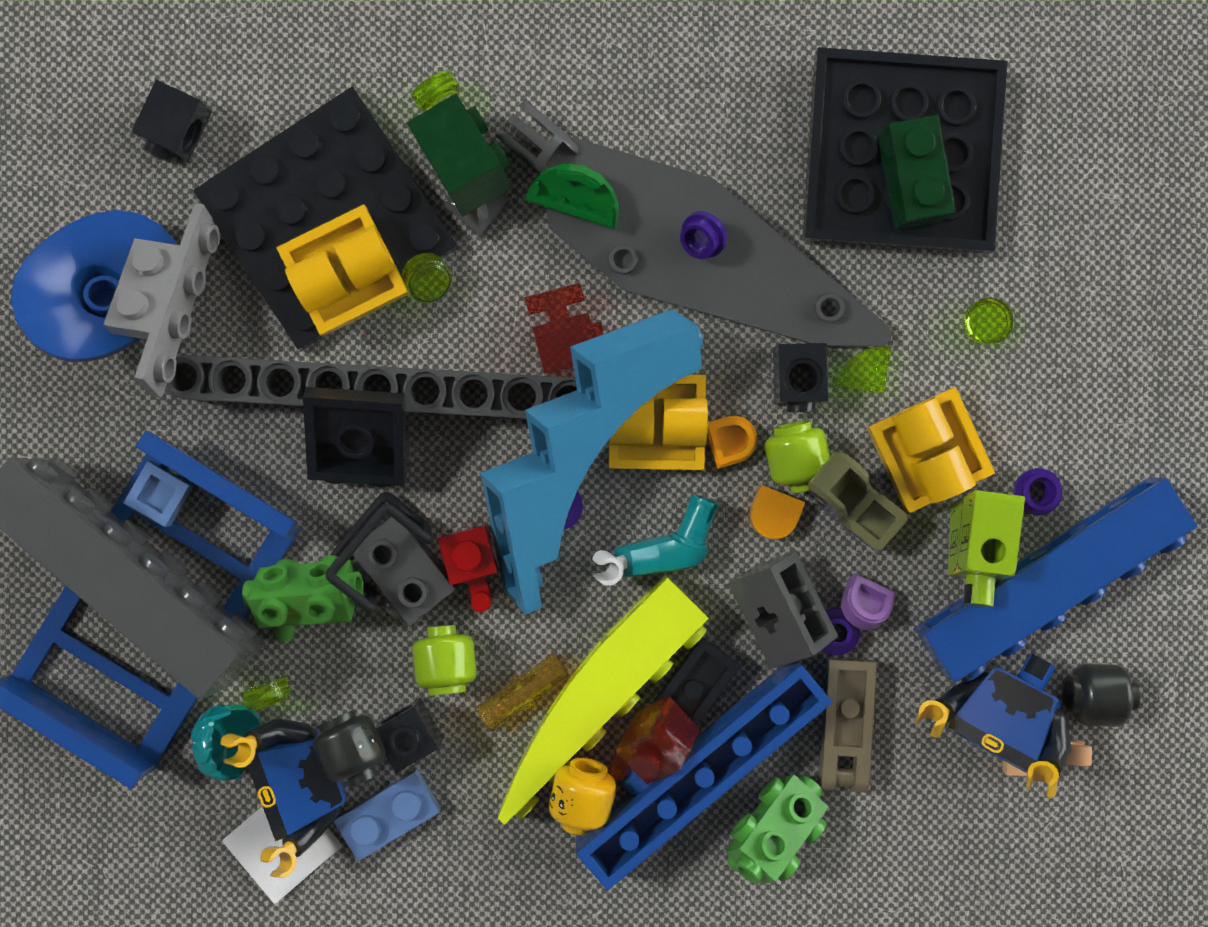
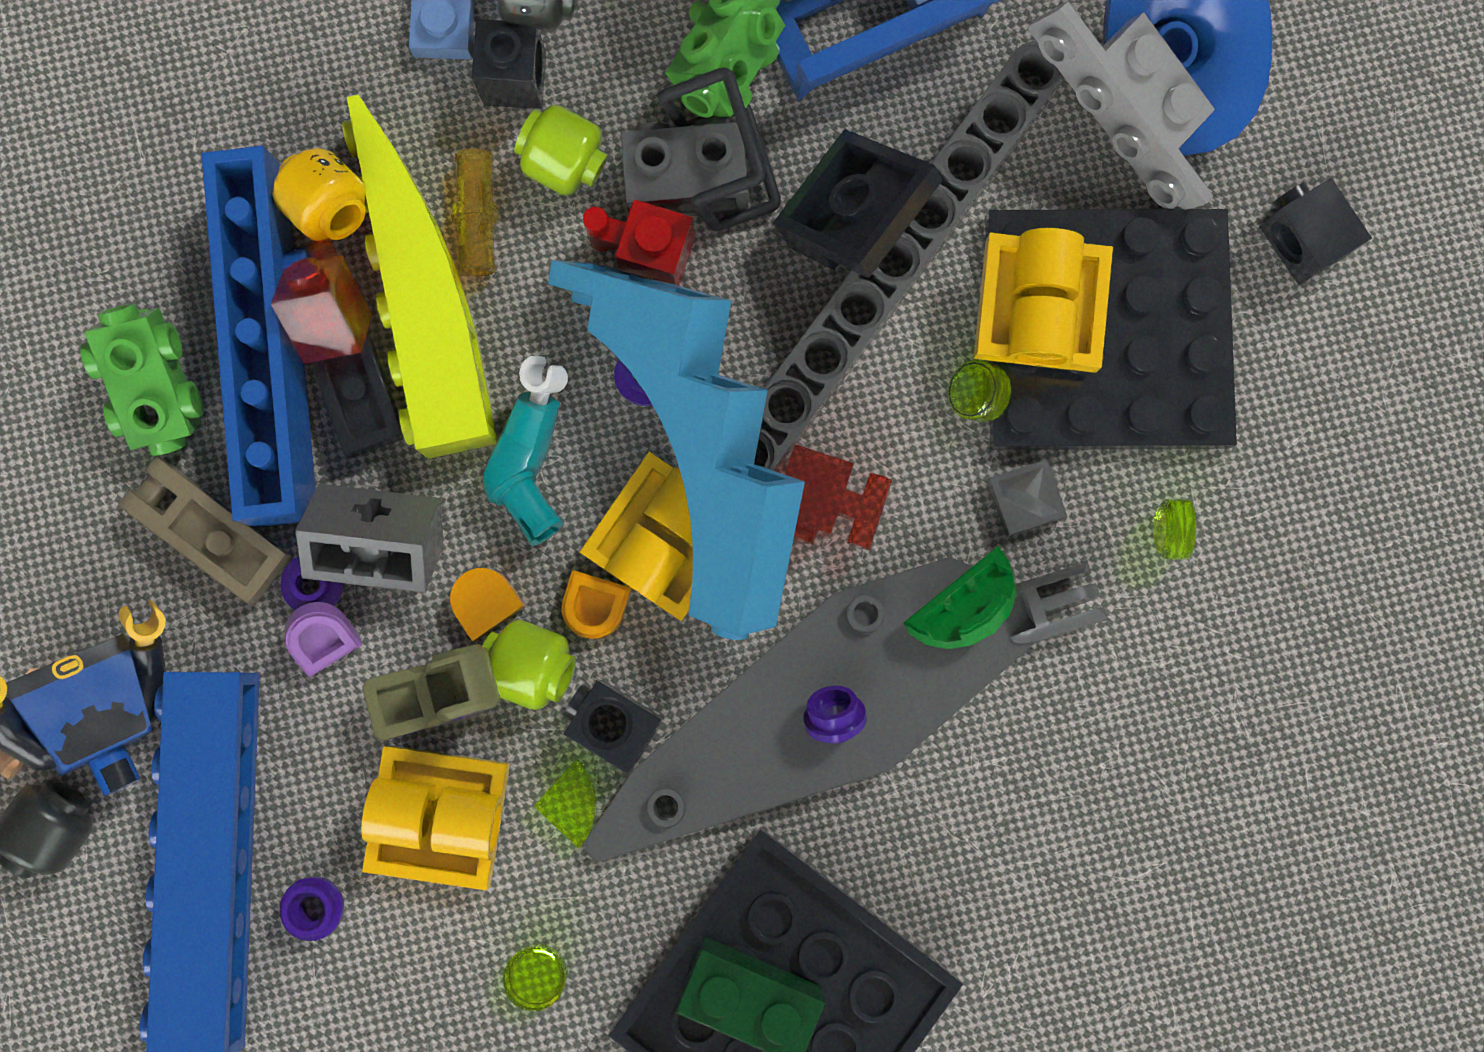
camera: 120 degrees right, 5 degrees down
dark green brick [406,93,512,217] -> none
lime torso [948,490,1025,608] -> none

